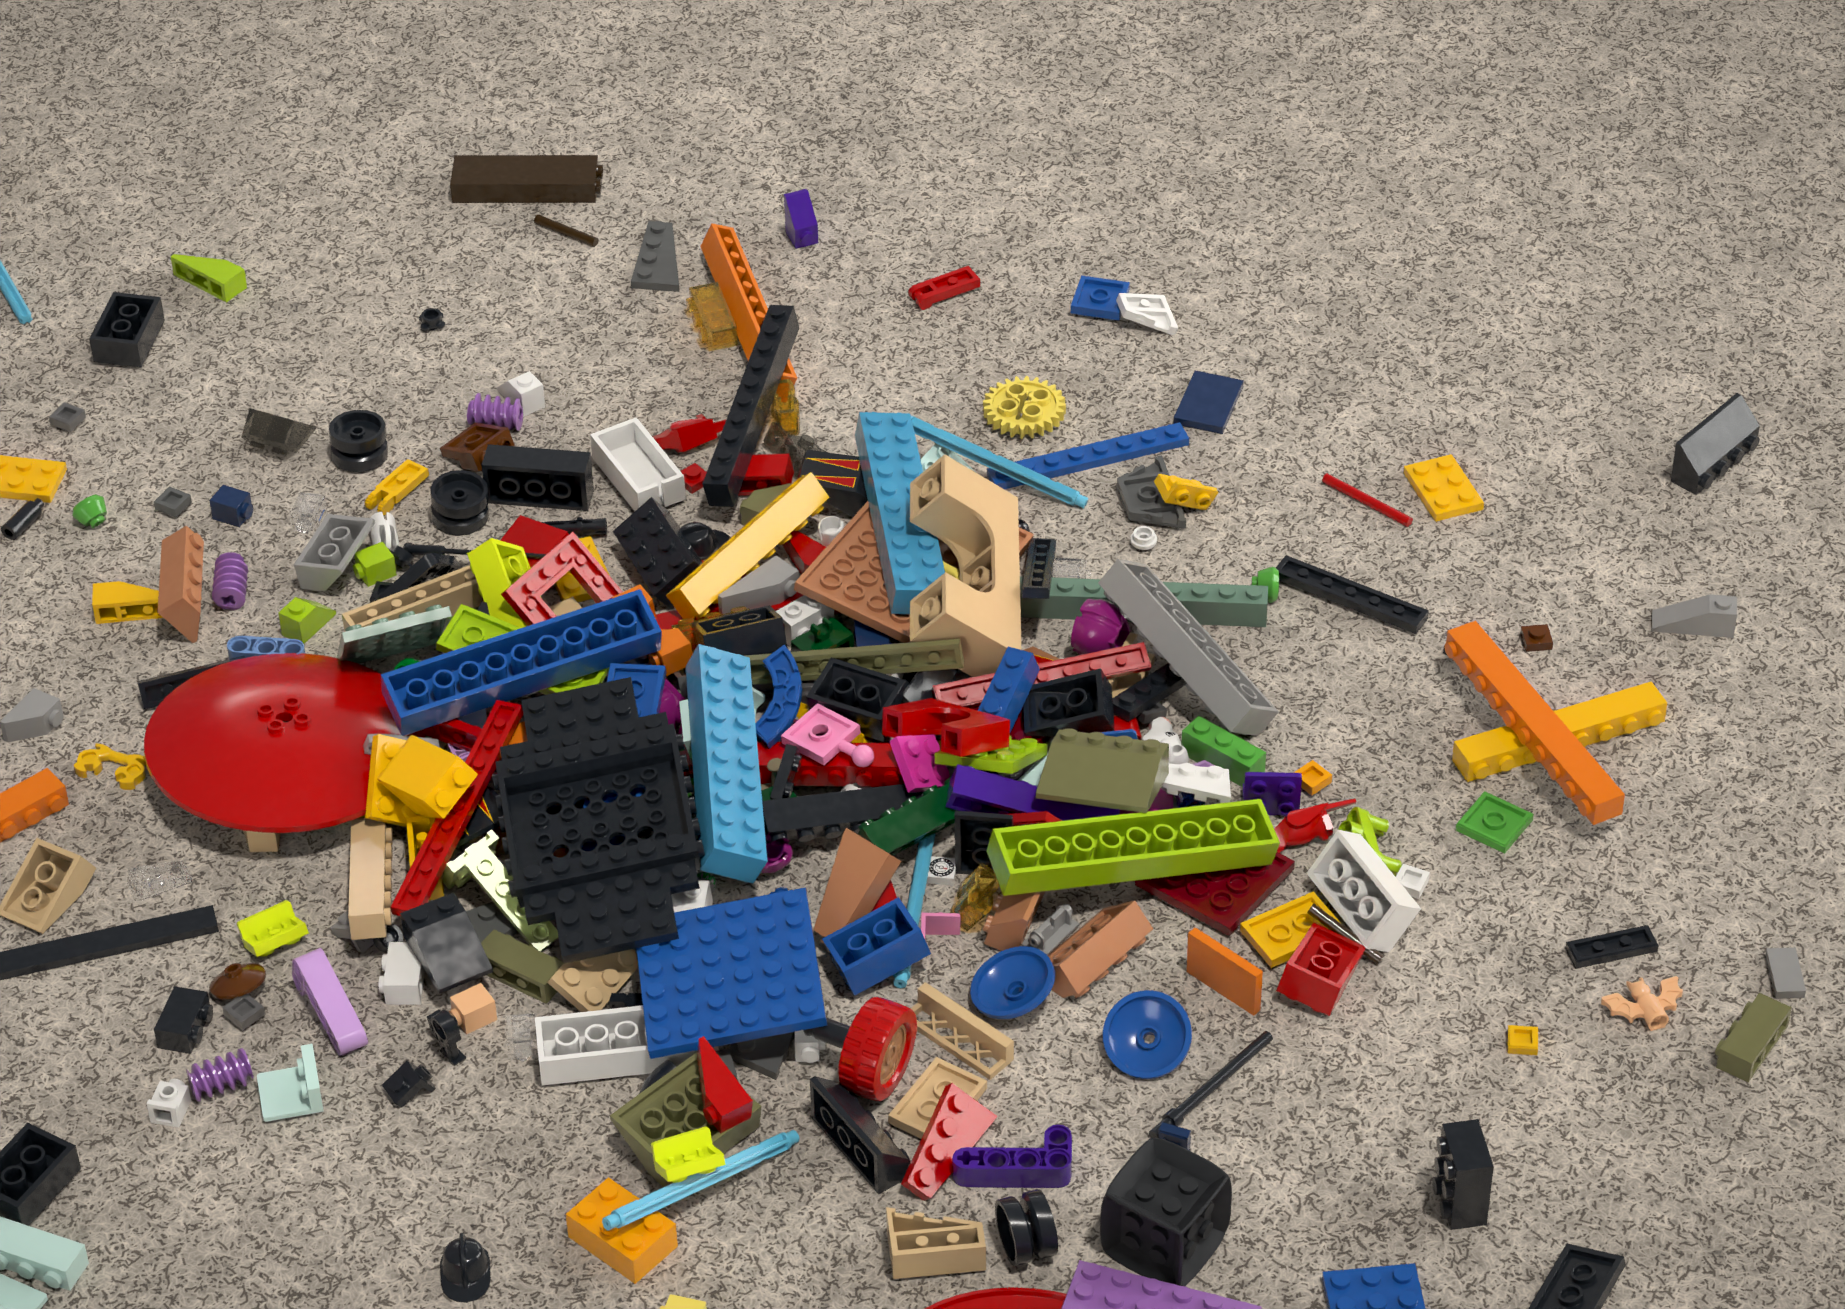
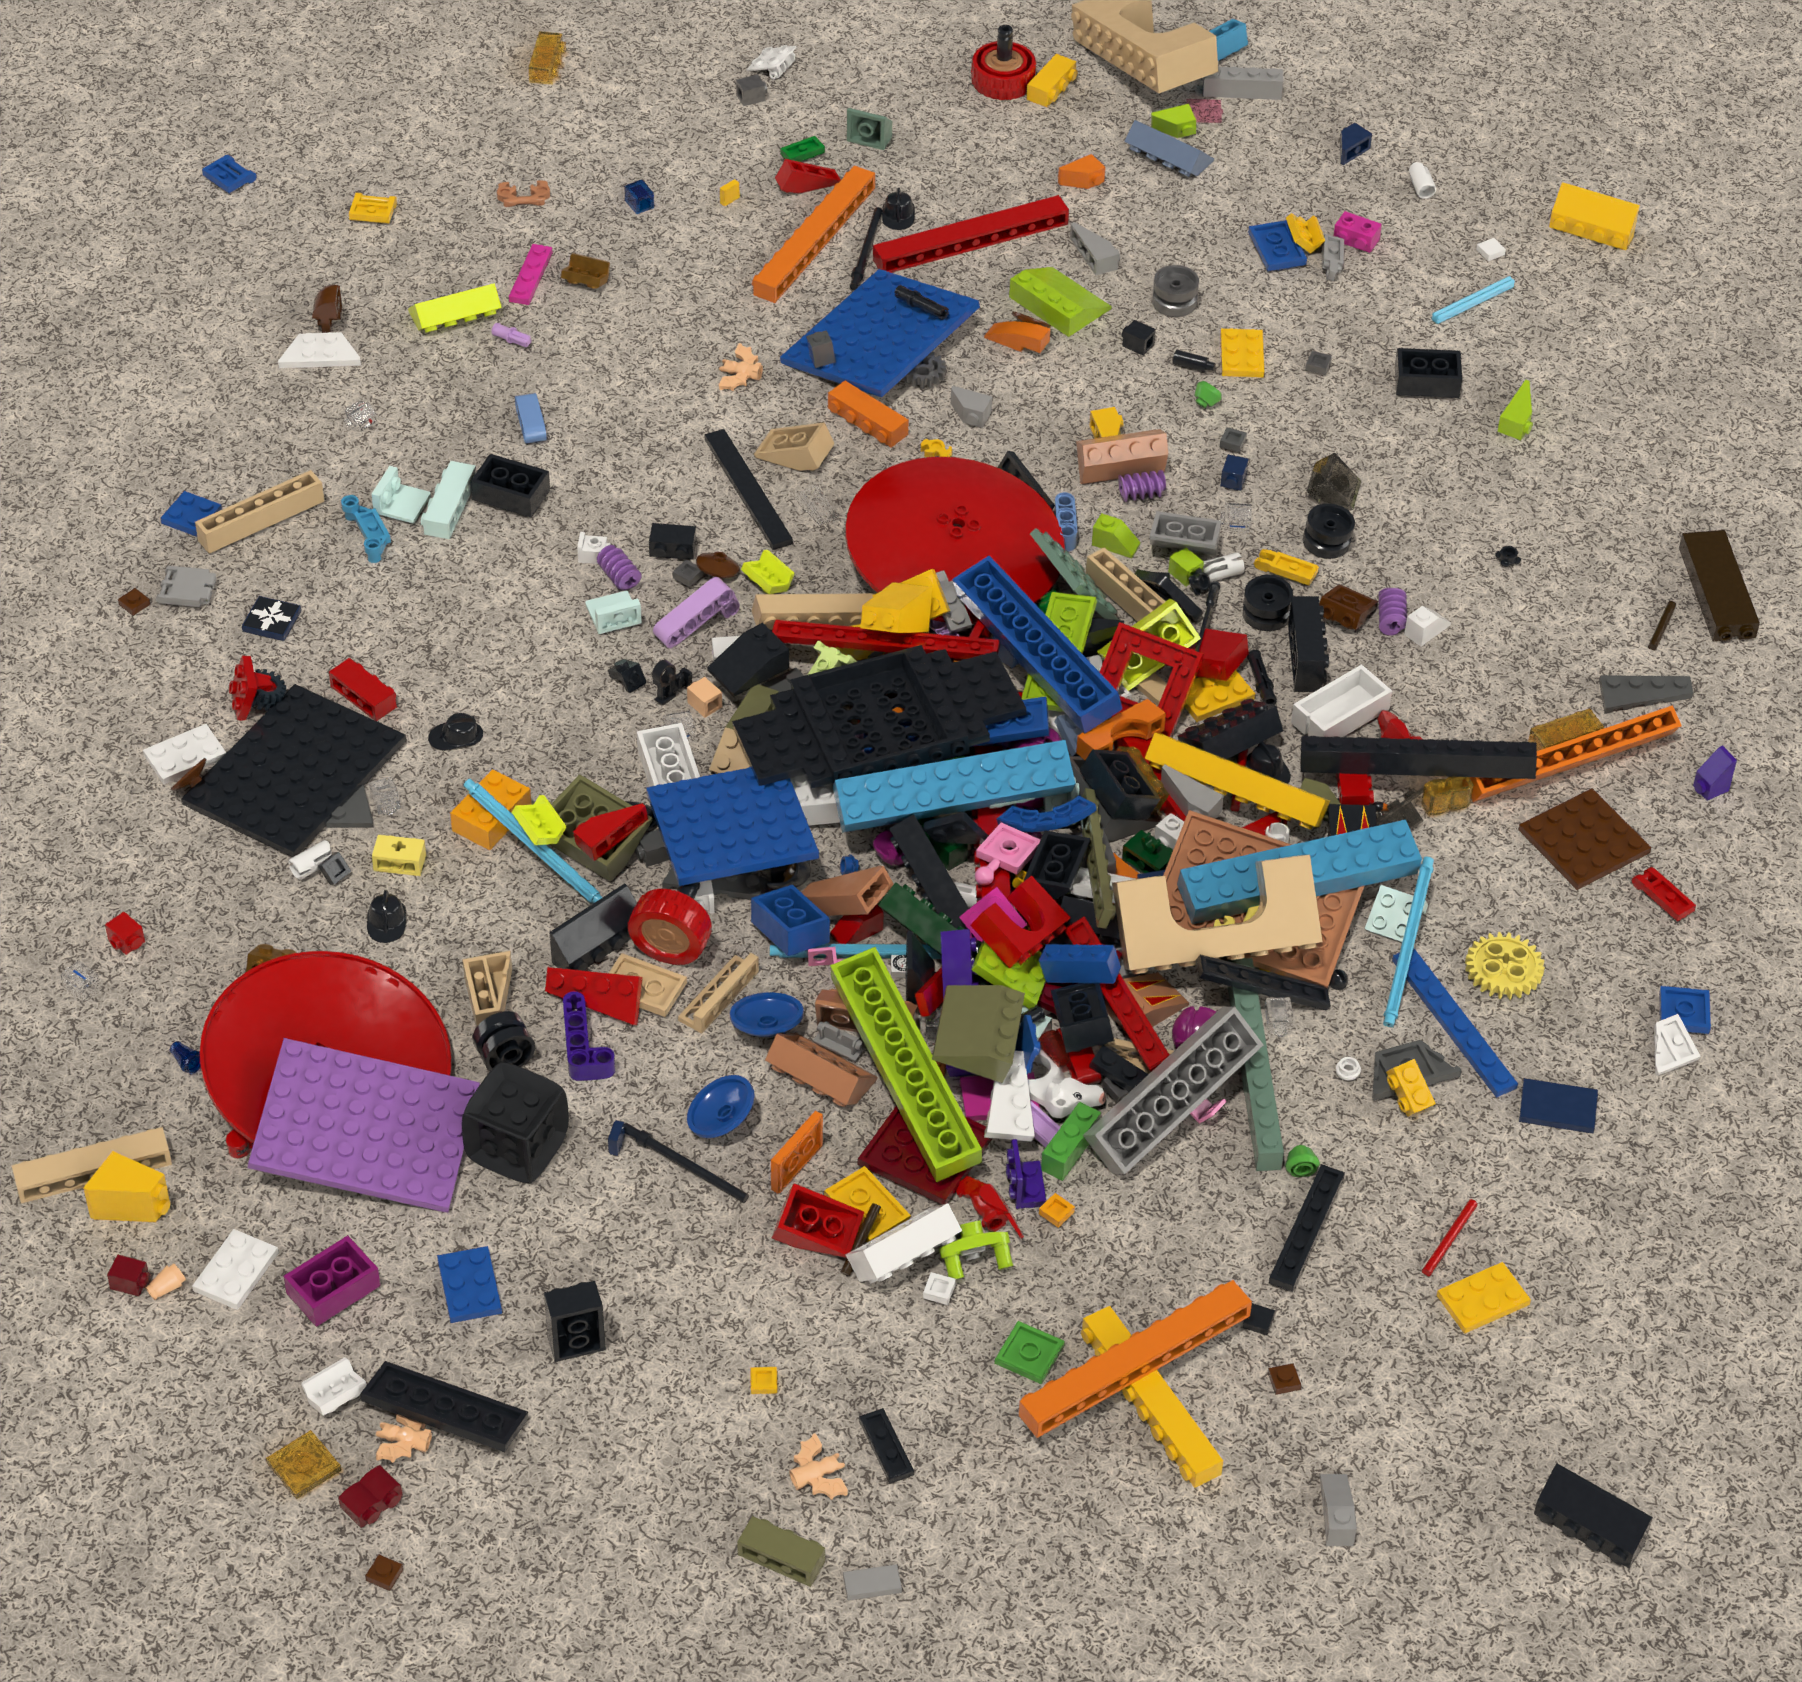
camera: 80 degrees right, 5 degrees up
none -> reddish brown plate [1518,788,1652,890]

